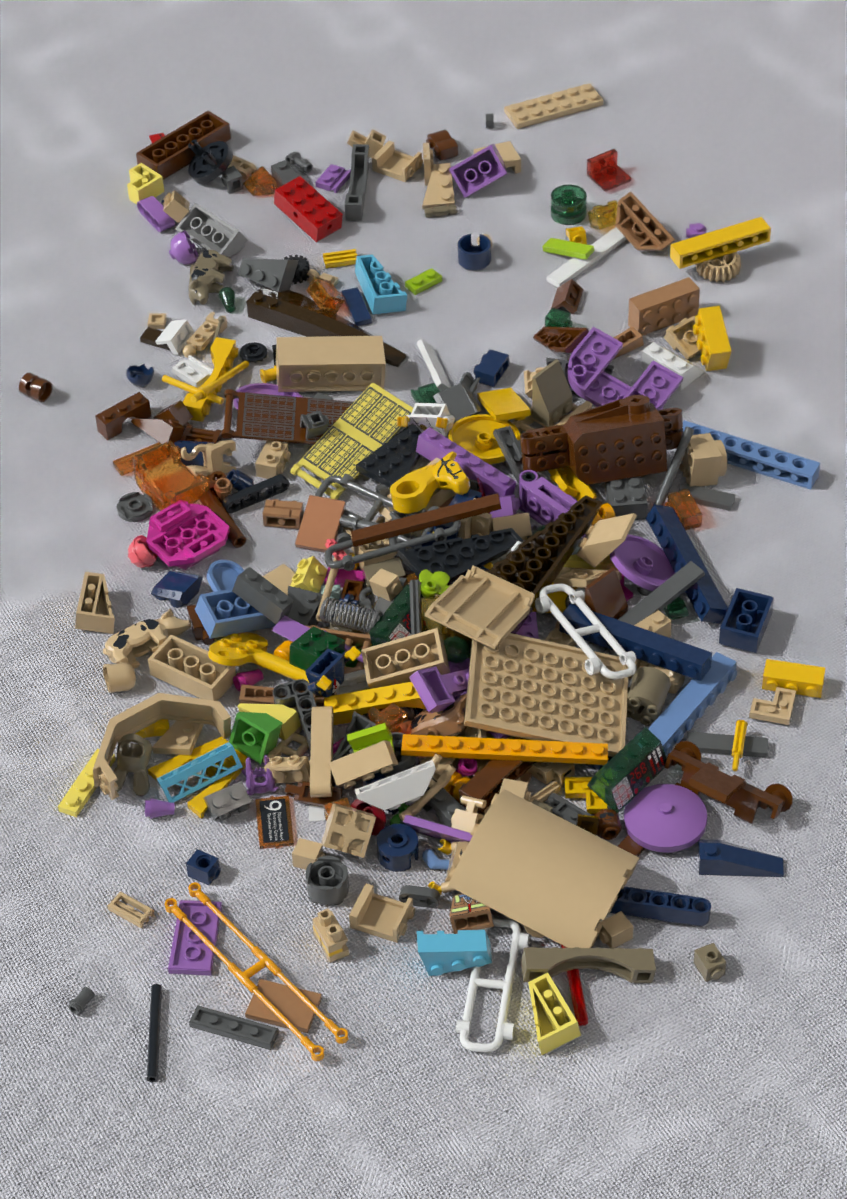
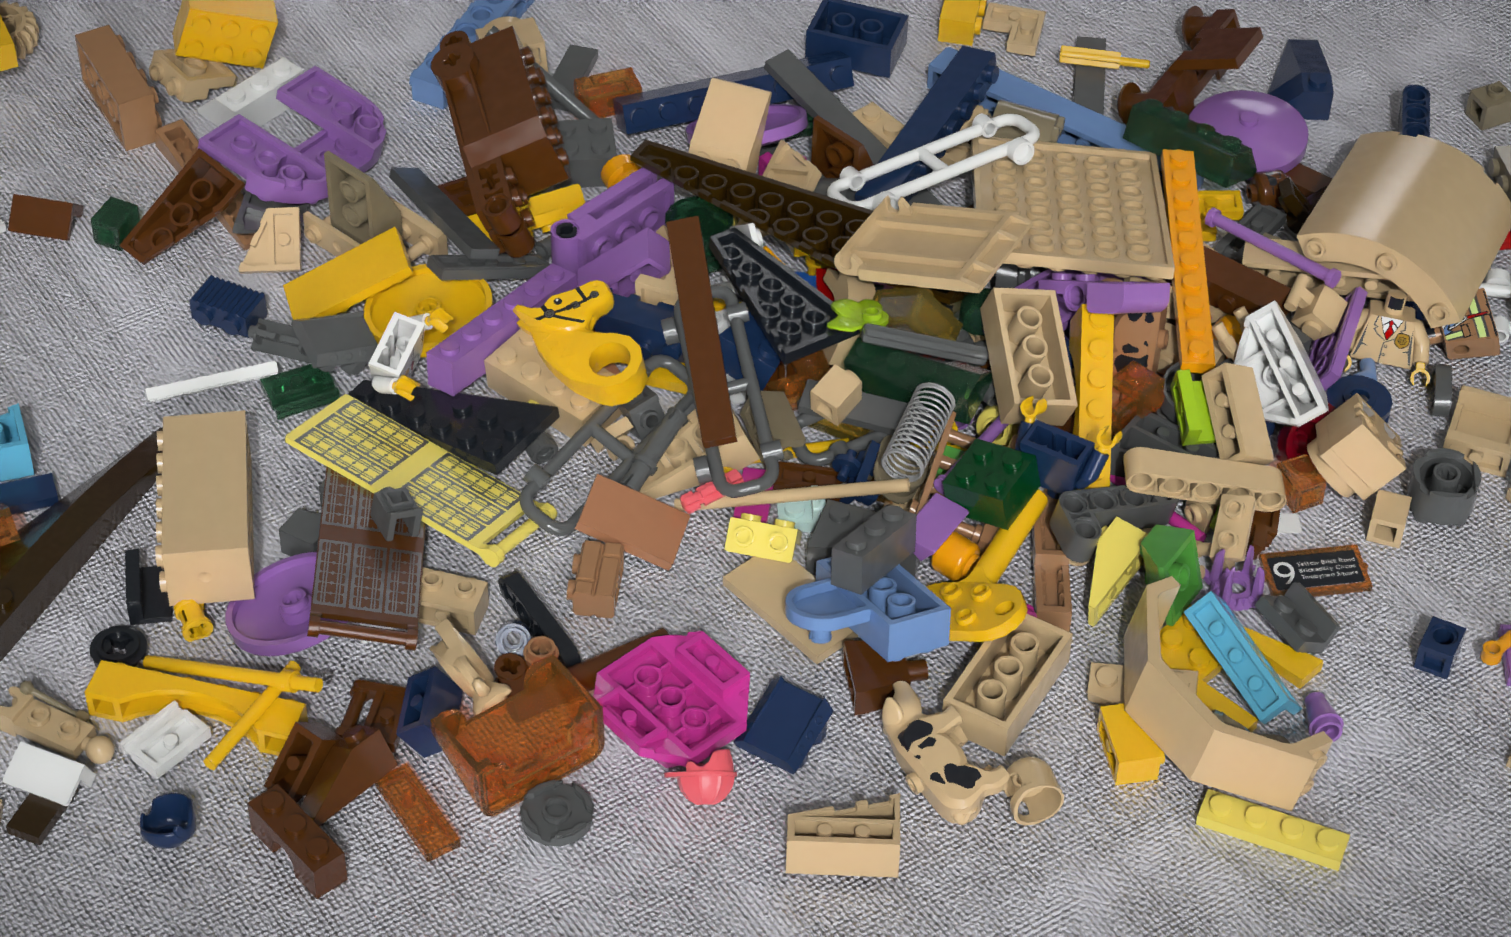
camera: 95 degrees left, 0 degrees up
none -> medium lavender bar [1205,207,1341,288]

